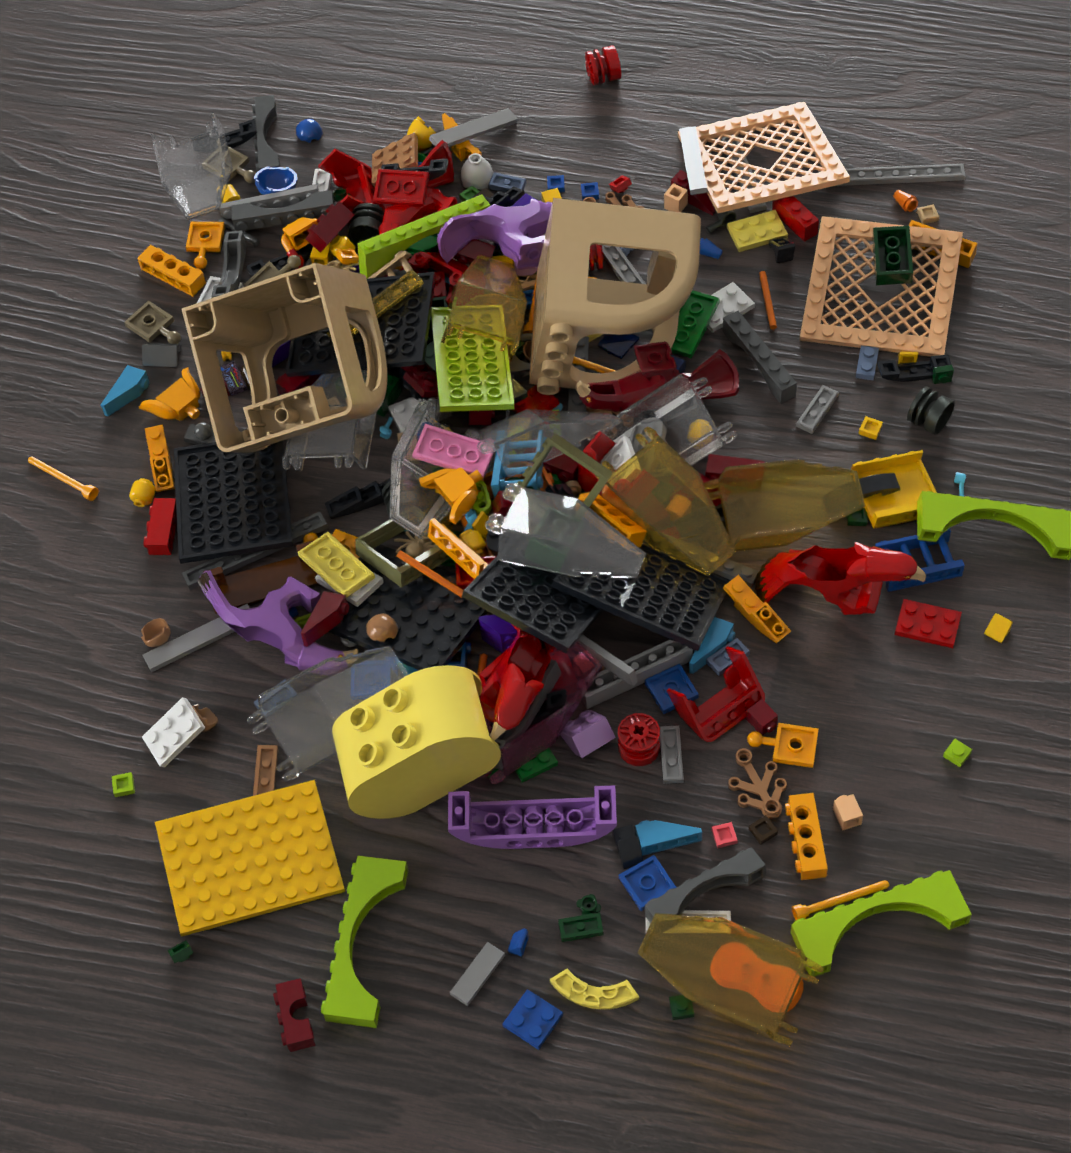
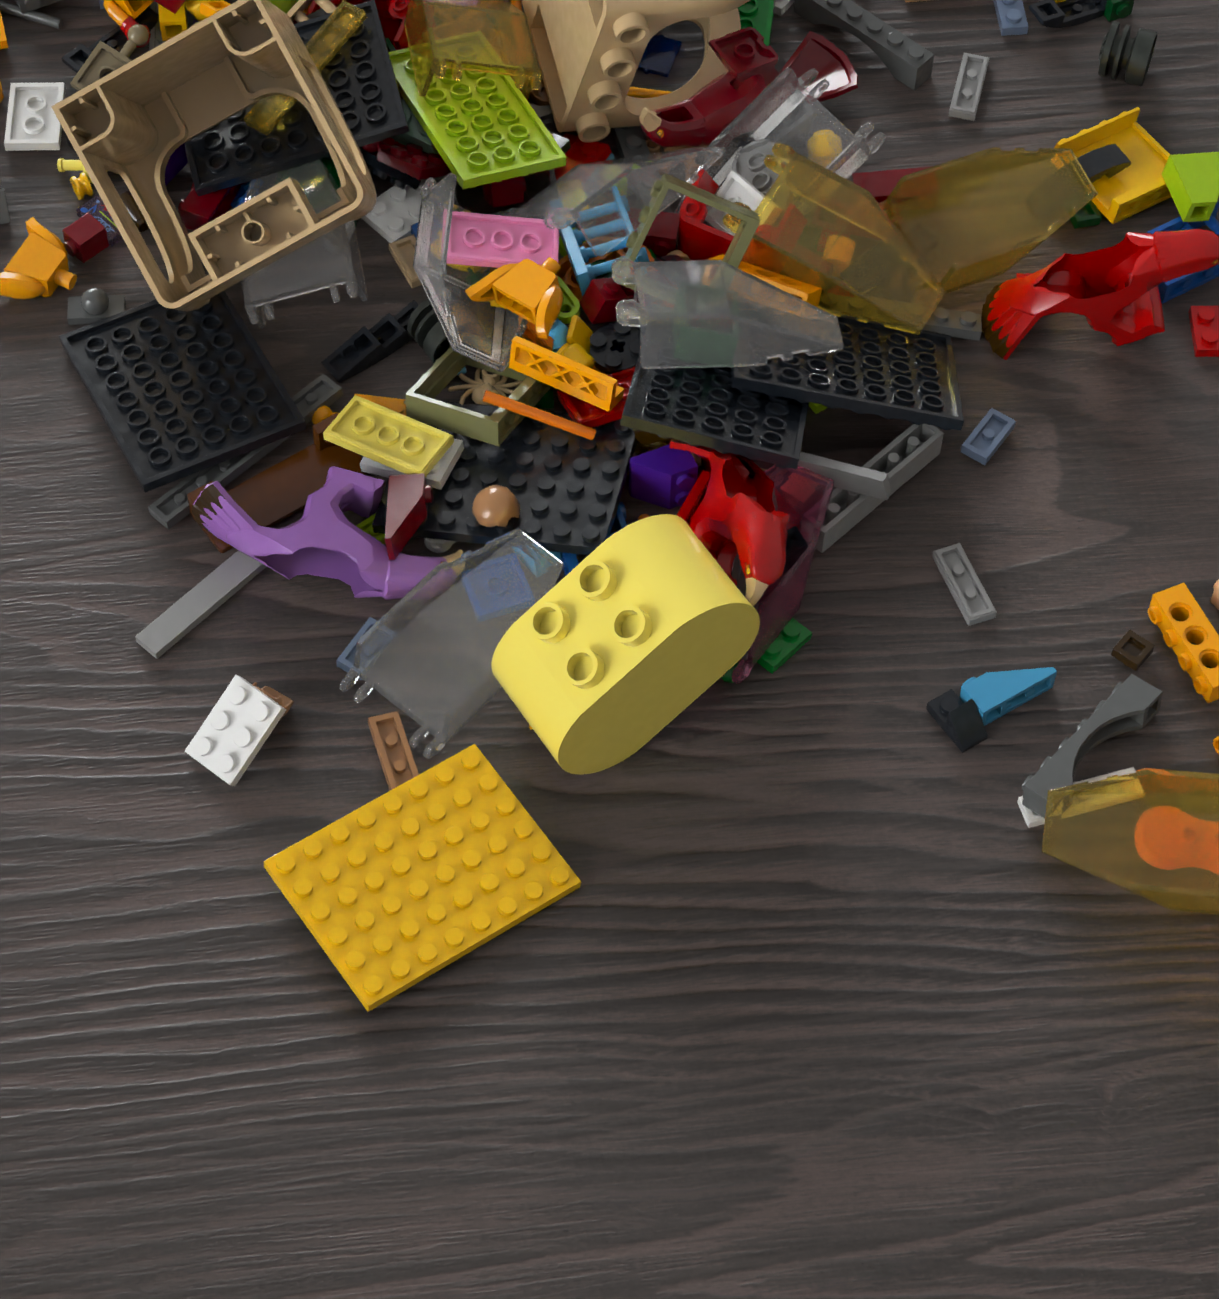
camera: 25 degrees left, 0 degrees up
lime plate [112,772,135,797] -> none
yellow head [129,478,156,507] -> none
medium nougat hair [141,618,171,647] -> none
red brick [144,498,177,555] -> none
light orange slope [145,425,175,492] -> none
dark green plate [168,940,193,963] -> none
dark grey arch [211,230,247,298] -> none
dark red arch [273,978,316,1052] -> none
lime arch [321,856,409,1028] -> none
medium azure hand [380,417,393,439] -> none
medium lavender slope [448,785,617,849] -> none
light grey tile [450,942,505,1006] -> none
blue plate [503,989,563,1050] -> none
blue slope [508,928,529,957] -> none
light yellow tile [550,968,639,1009] -> none
lavender slope [558,710,616,758] -> none
dark green plate [558,912,604,942] -> none
dark green plate [576,894,601,915] -> none
red wheel [618,713,660,766] -> none
blue plate [619,855,677,911] -> none
blue plate [645,664,699,714] -> none
red windscreen [666,646,765,742] -> none
dark green plate [669,993,694,1020] -> none
dark azure slope [689,617,736,674] -> none
coral plate [712,822,738,849] -> none
light orange slope [723,574,791,644] -> none
medium nougat plant [728,748,787,819] -> none
dark red brick [746,699,778,736] -> none
light orange plate [747,723,819,768] -> none
yellow plate [859,416,883,440] -> none
medium azure hand [954,472,966,497] -> none

